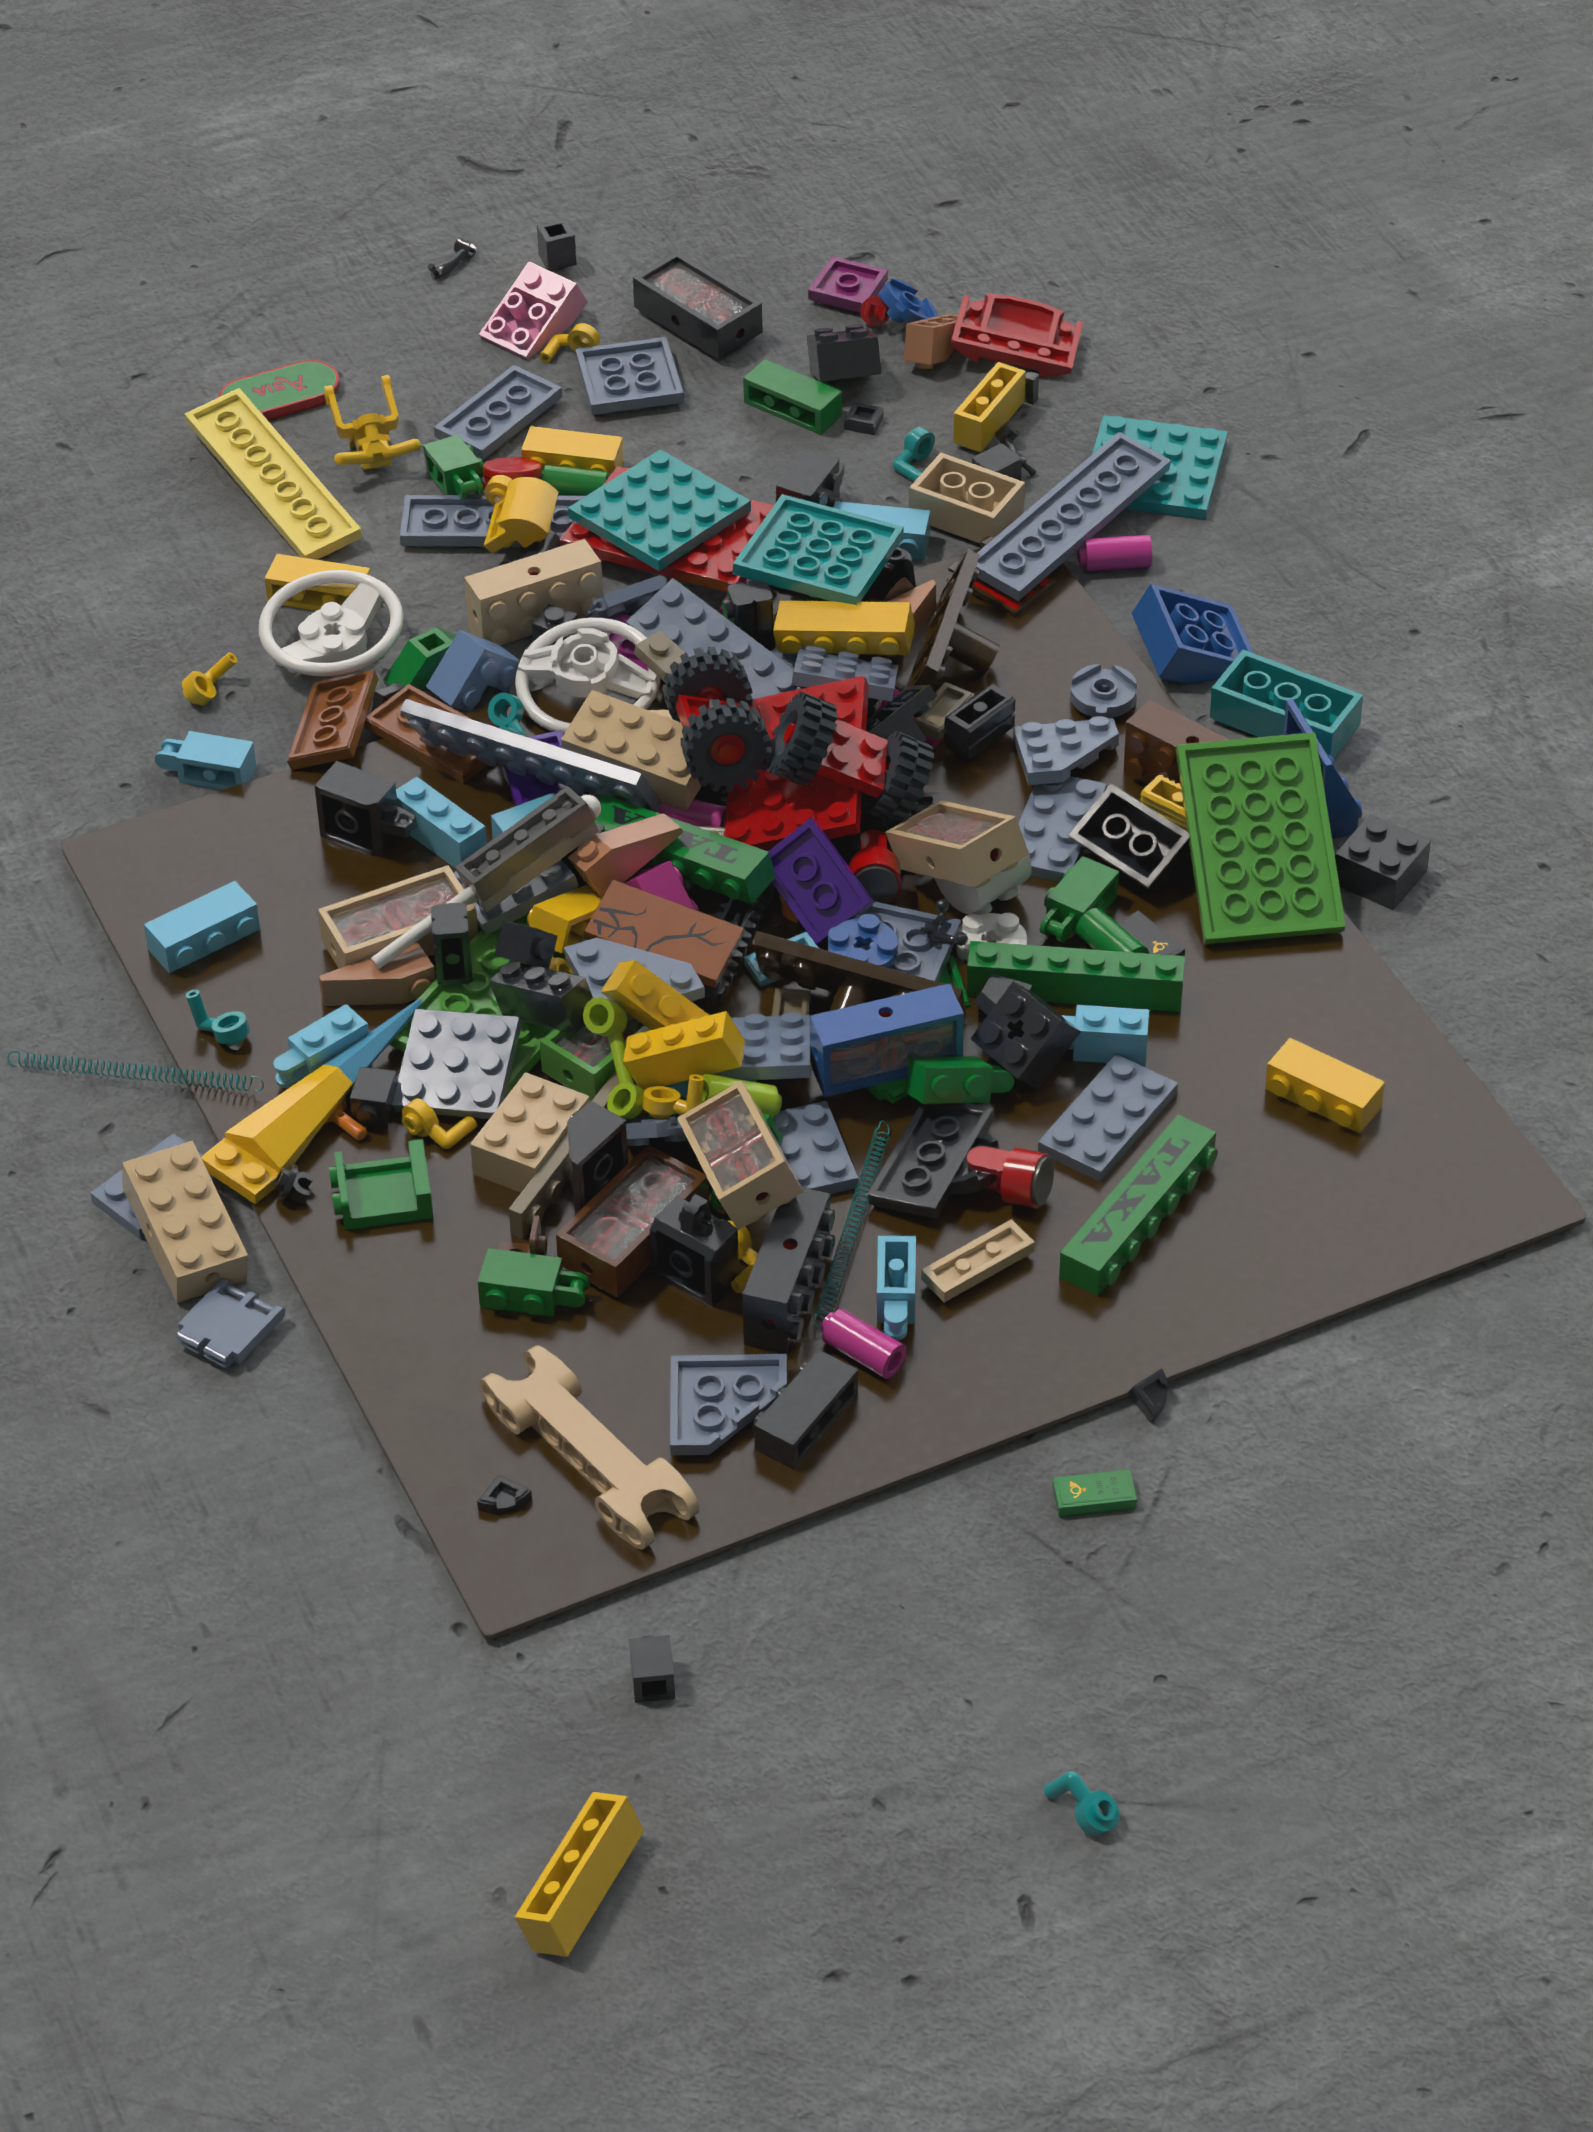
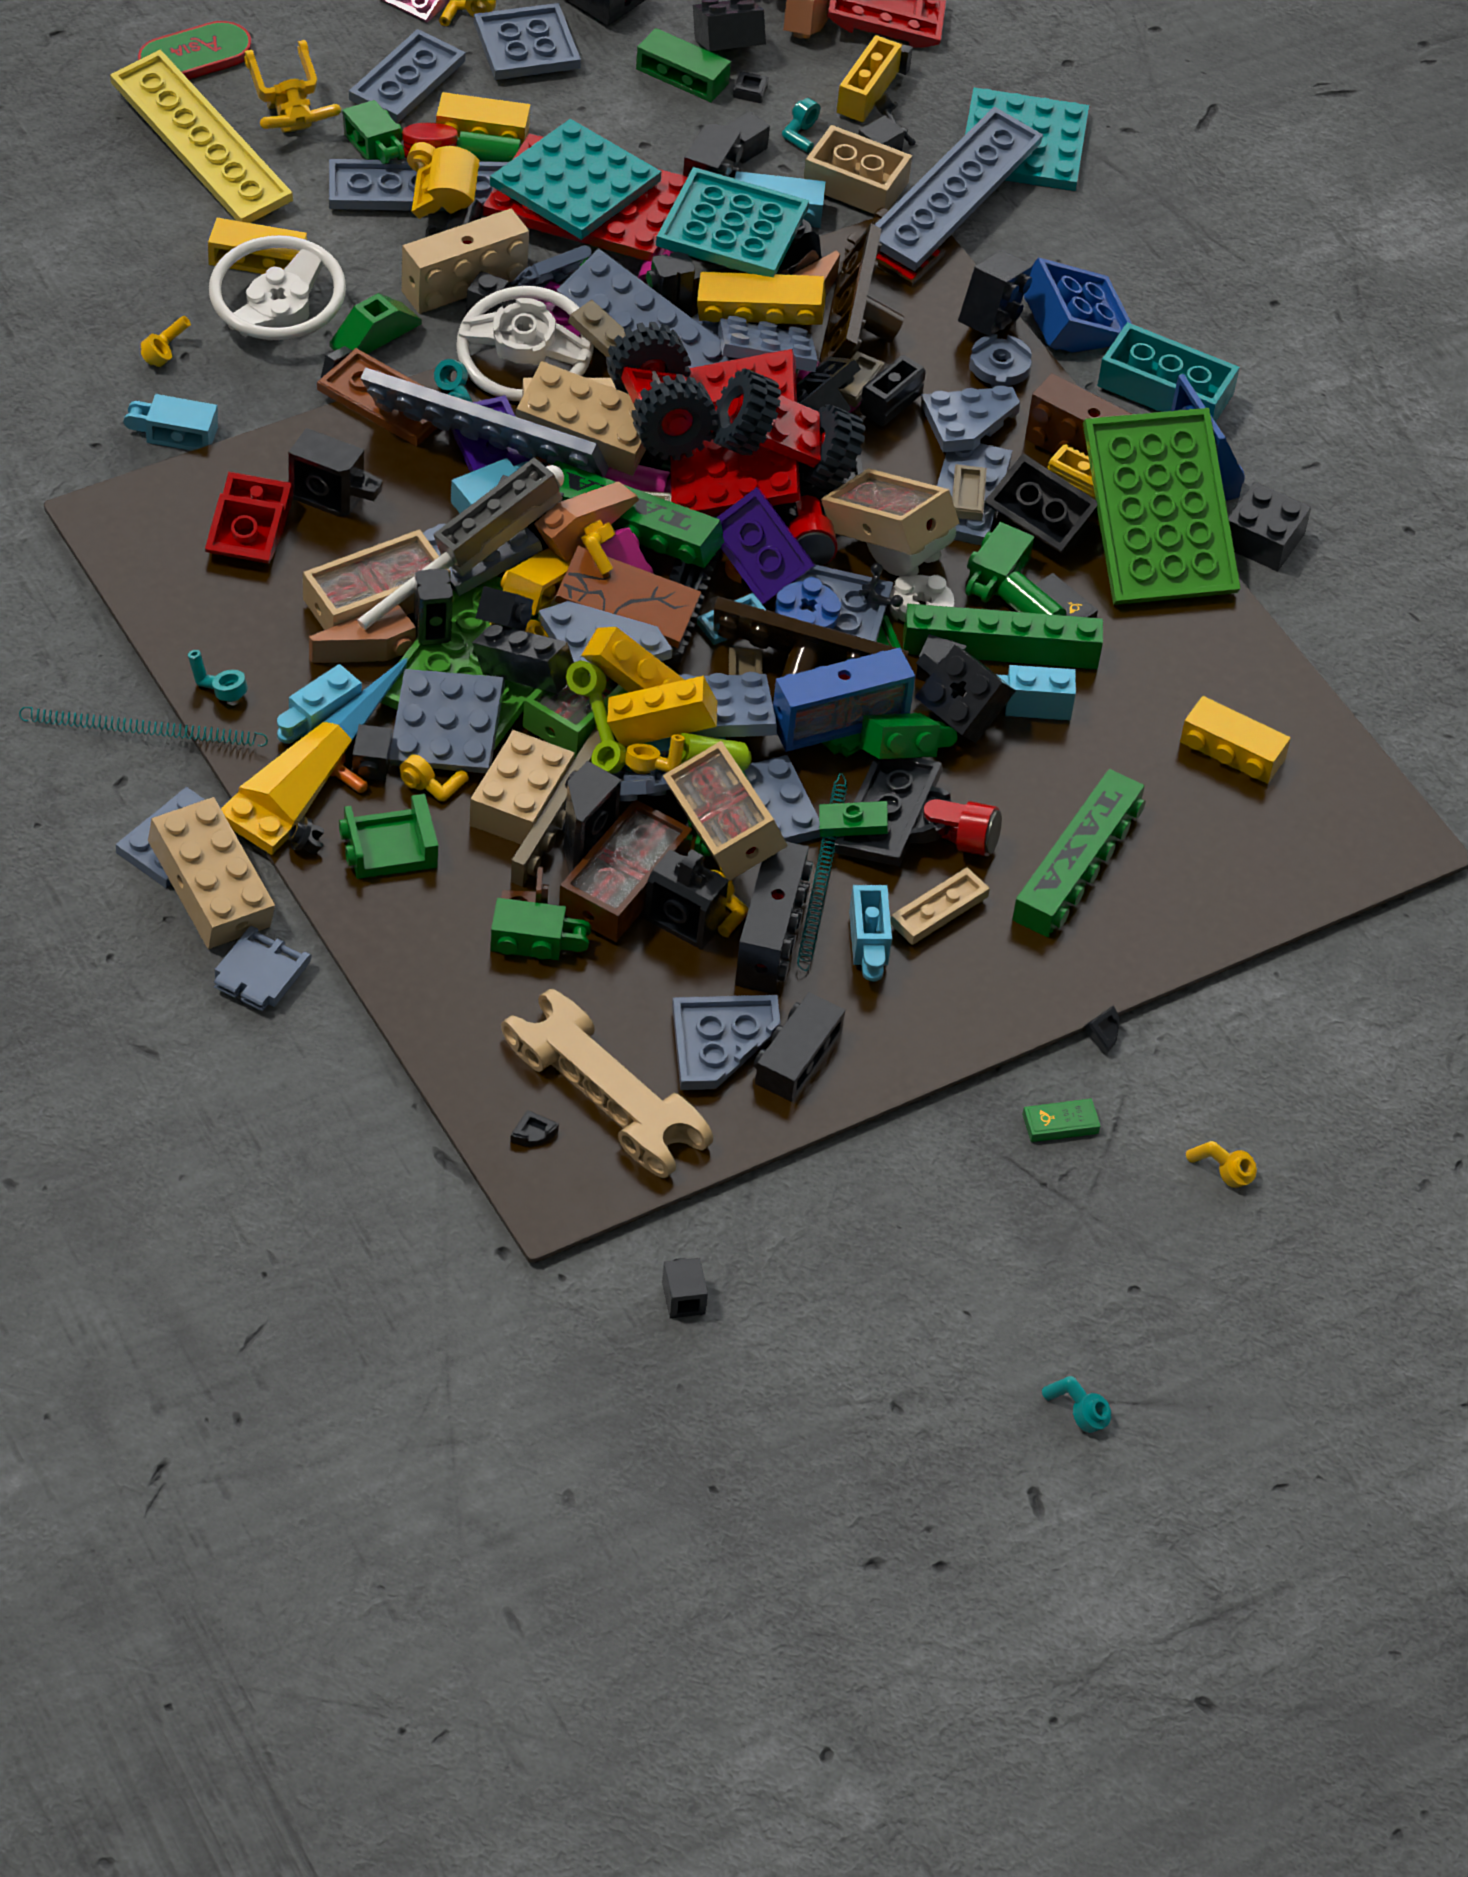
camera: 10 degrees left, 5 degrees up
medium azure brick [144,881,260,973] -> none
dark orange tile [287,670,379,770] -> none
medium azure brick [396,777,487,868] -> none
medium blue brick [426,630,520,712] -> none
yellow brick [515,1792,644,1957] -> none
dark pink brick [821,1309,906,1379] -> none
sand blue plate [1038,1054,1178,1182] -> none
dark pink brick [1078,535,1152,572] -> none
none -> red slope [205,472,293,564]
none -> yellow plate [581,519,616,575]
none -> black brick [725,111,770,164]
none -> green plate [819,801,888,837]
none -> dark tan tile [952,464,987,521]
none -> black brick [958,250,1033,336]
none -> yellow plate [1186,1141,1257,1188]

